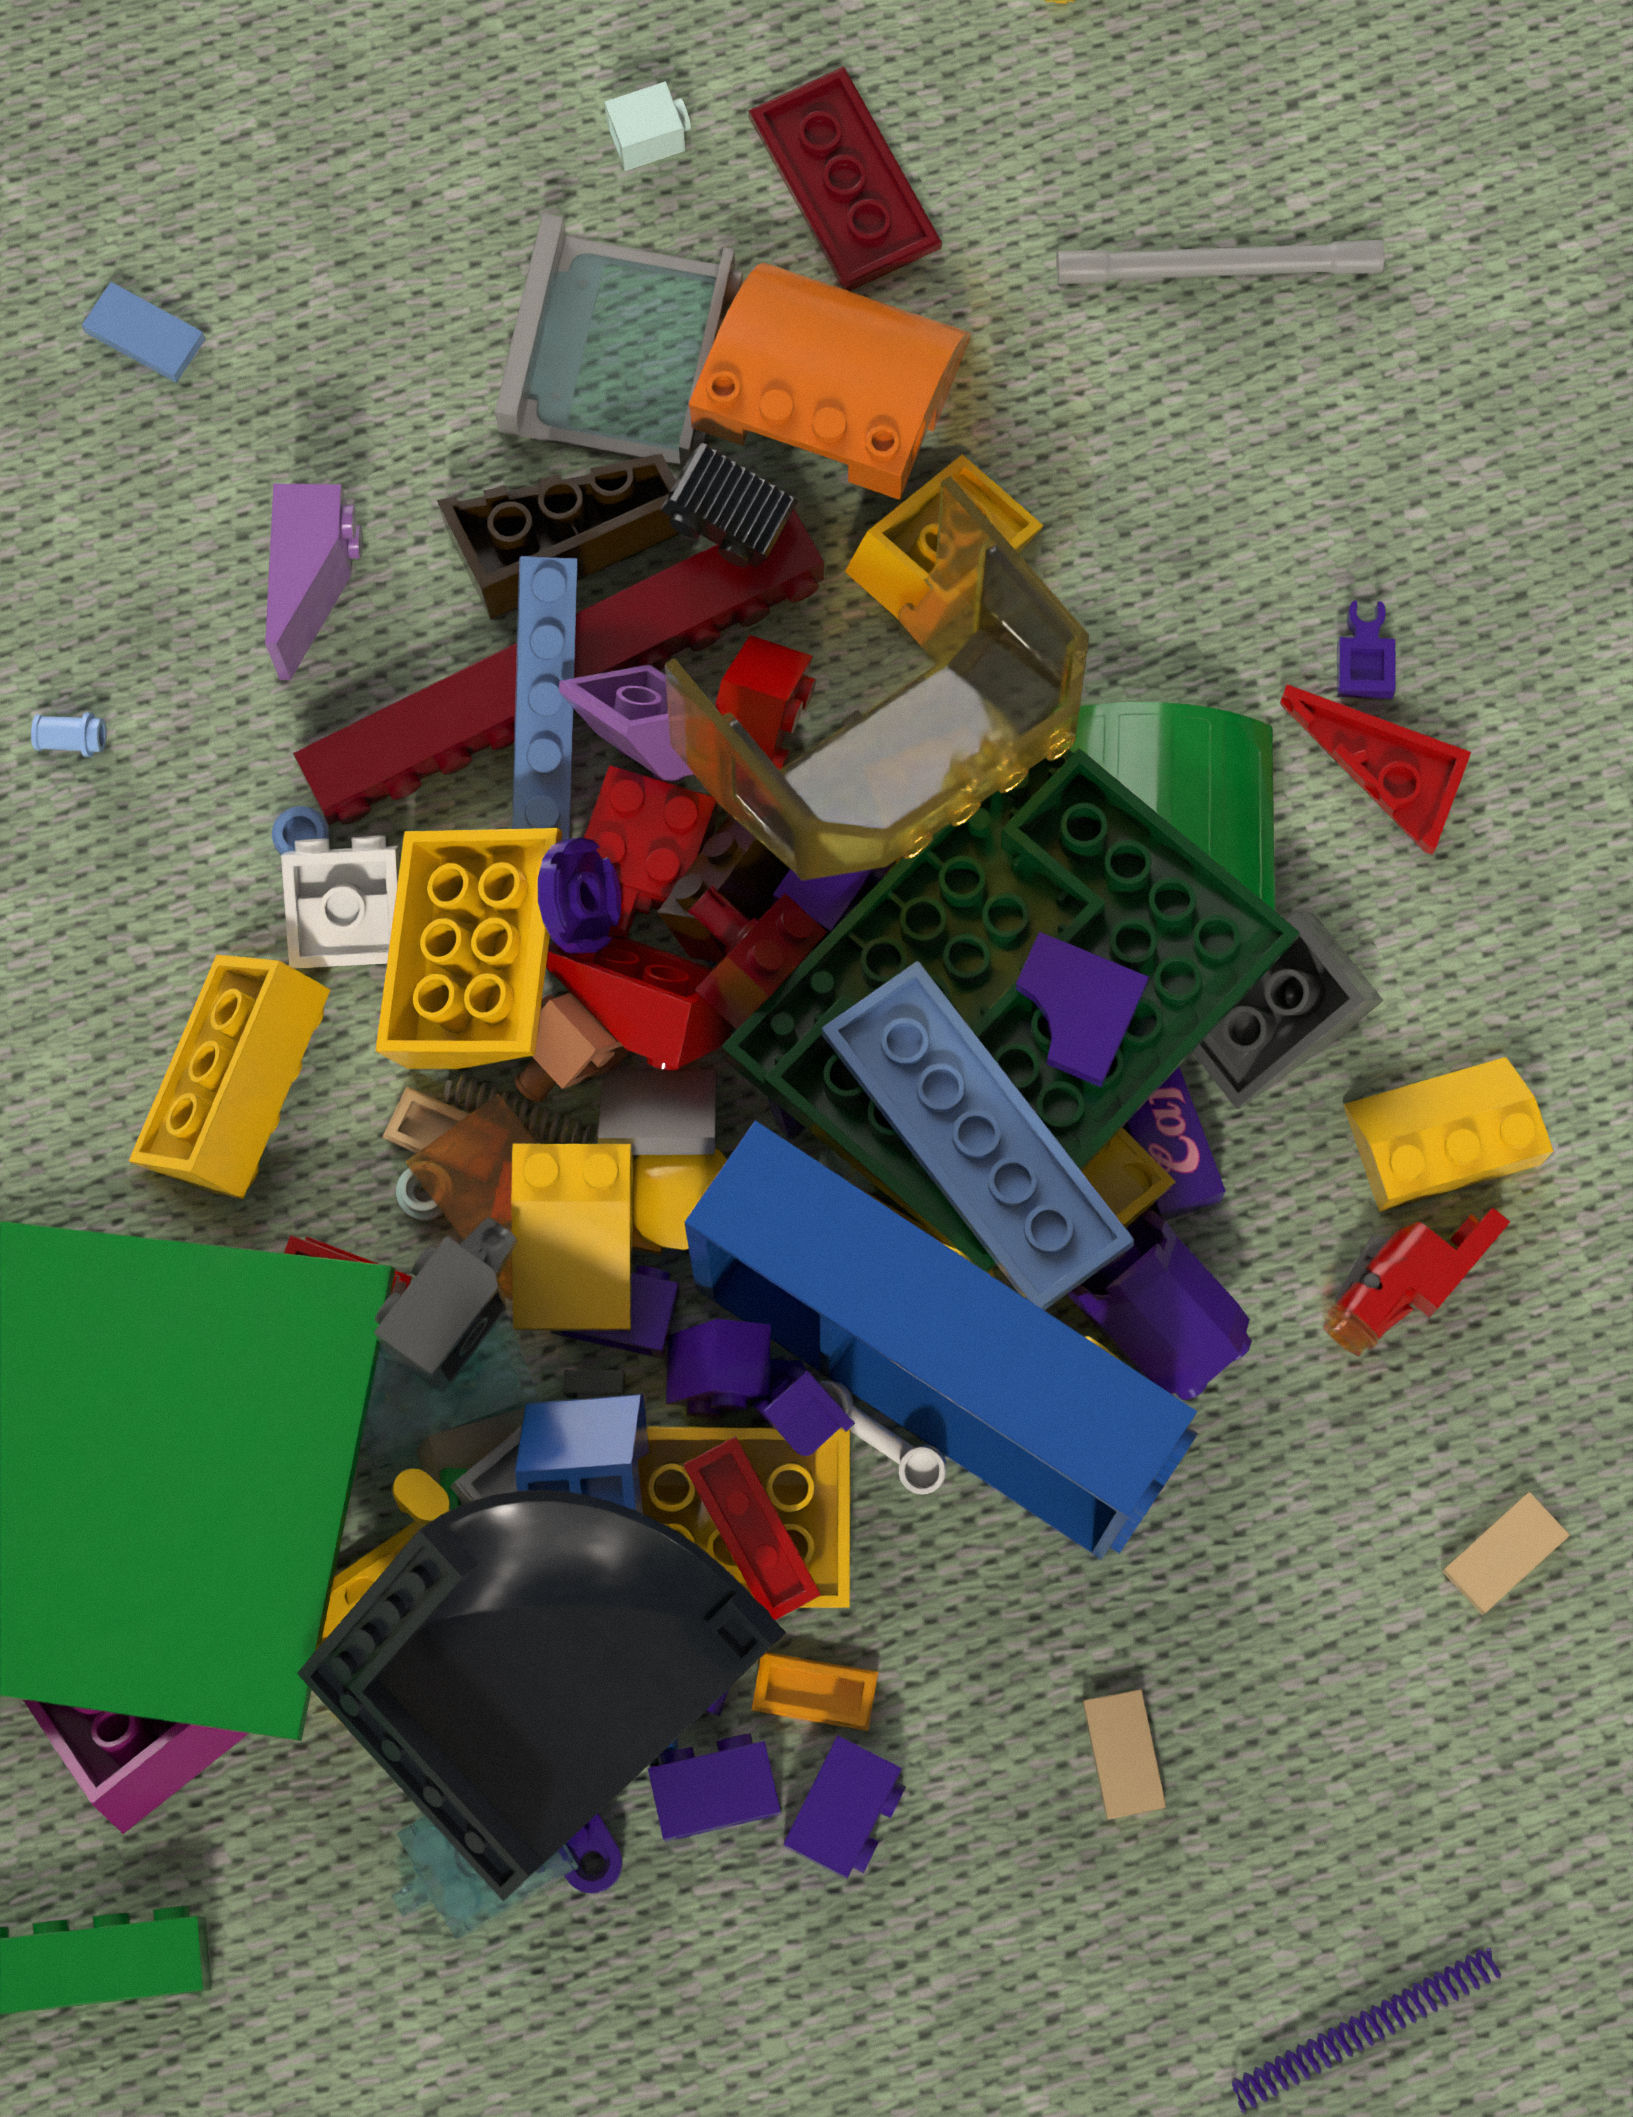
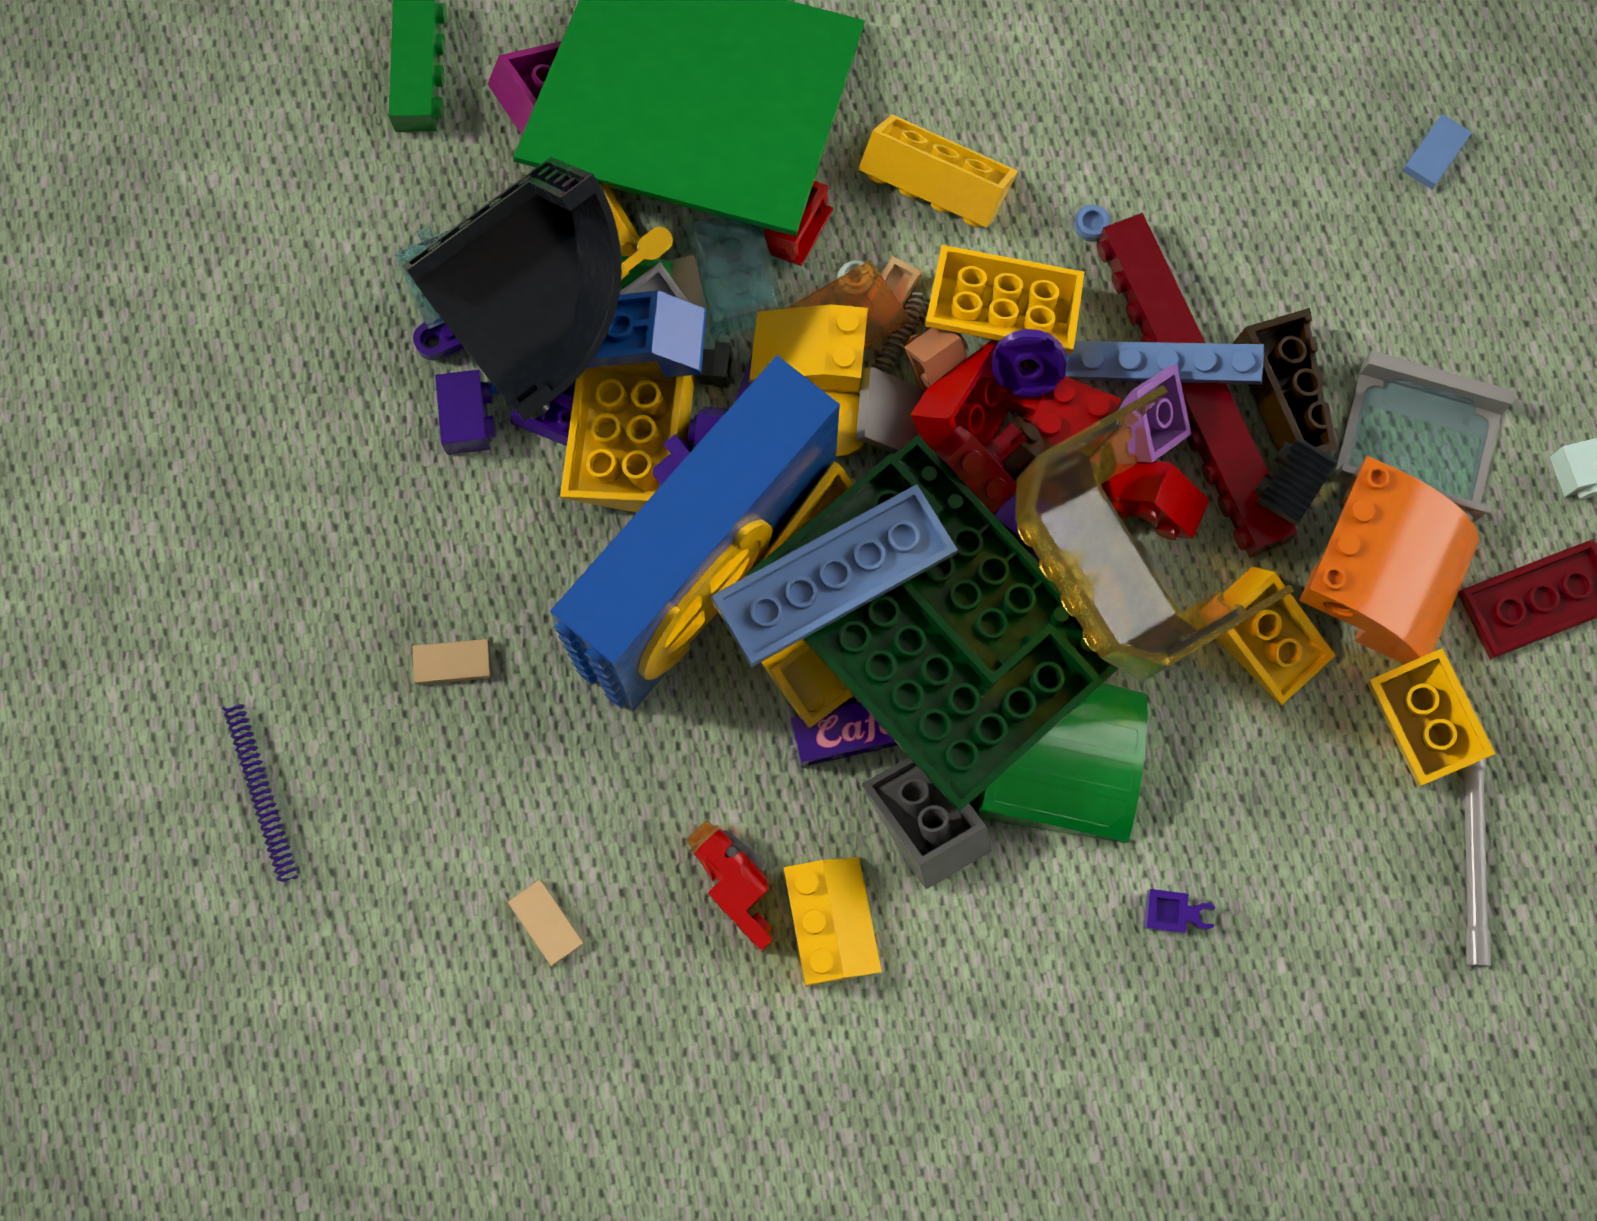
camera: 95 degrees right, 0 degrees up
light blue pin [31,712,107,757] -> none
medium lavender slope [265,483,363,680] -> none
white plate [281,836,400,969] -> none
dark grey hinge [374,1217,518,1394] -> none
red plate [683,1436,821,1620] -> none
light orange tile [751,1652,878,1732] -> none
dark purple brick [783,1735,906,1879] -> none
dark purple tile [1016,932,1149,1087] -> none
dark purple brick [1067,1208,1252,1400] -> none
red wing [1279,684,1471,855] -> none
none -> yellow slope [1368,648,1496,787]

